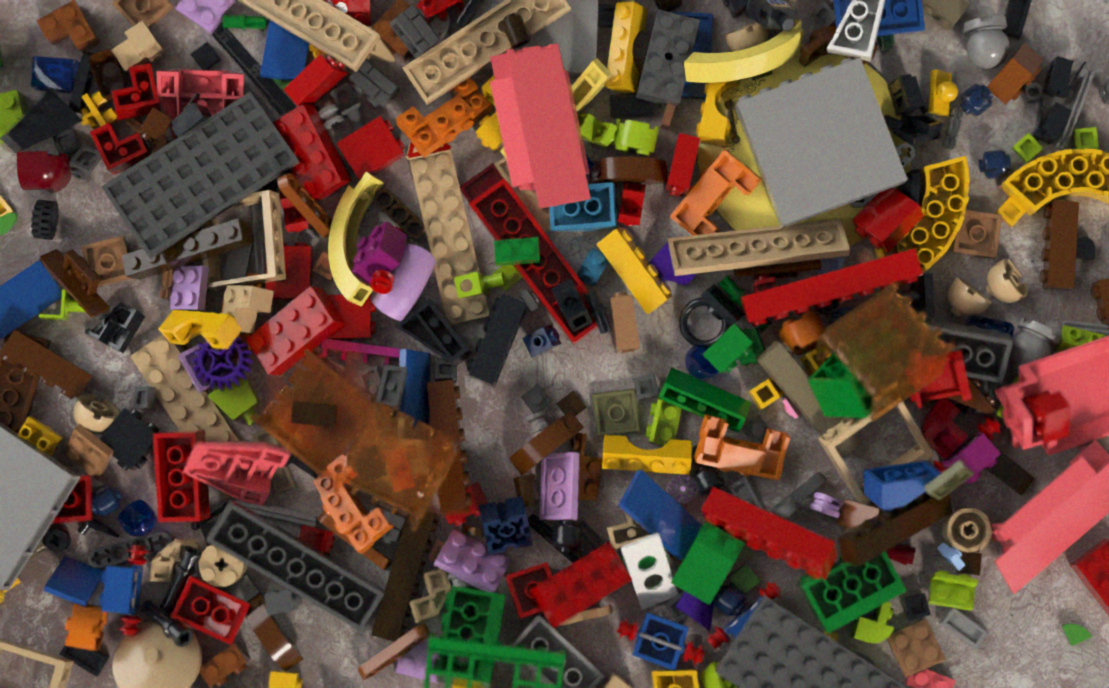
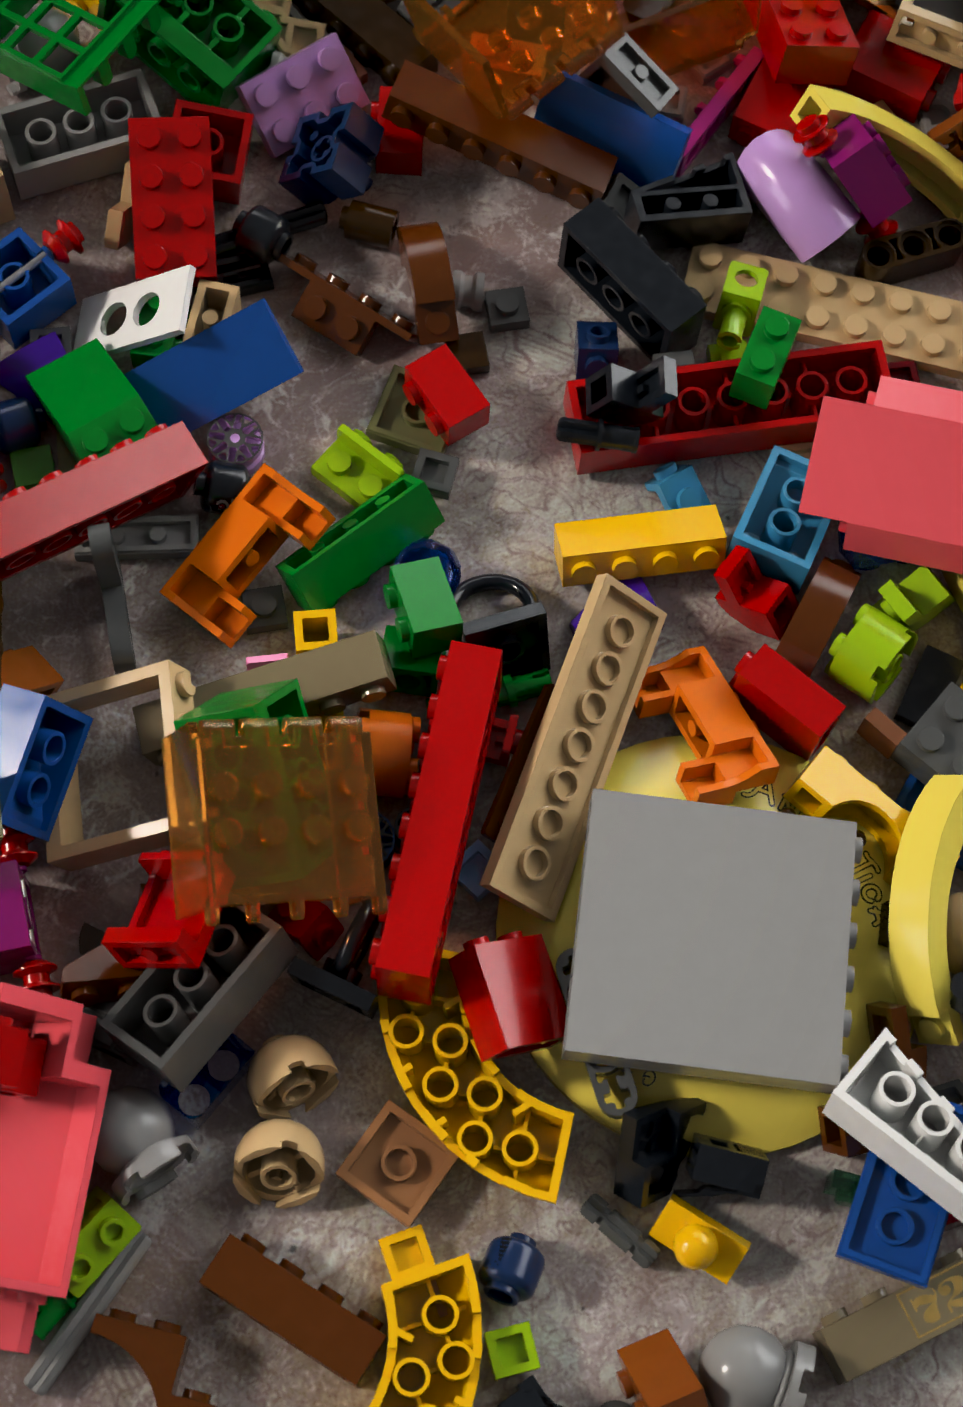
camera: 110 degrees right, 15 degrees down
lavender plate [539,452,579,521] -> none
yellow arch [602,435,692,475] -> none
medium nougat brick [609,292,640,354] -> none
lavender wheel [809,492,844,519] -> none
black piece [900,169,920,203] -> none
dark red brick [921,398,968,460] -> none
dark blue head [960,84,993,116] -> none
black tile [1076,237,1095,260] -> none
none -> red brick [402,343,490,446]

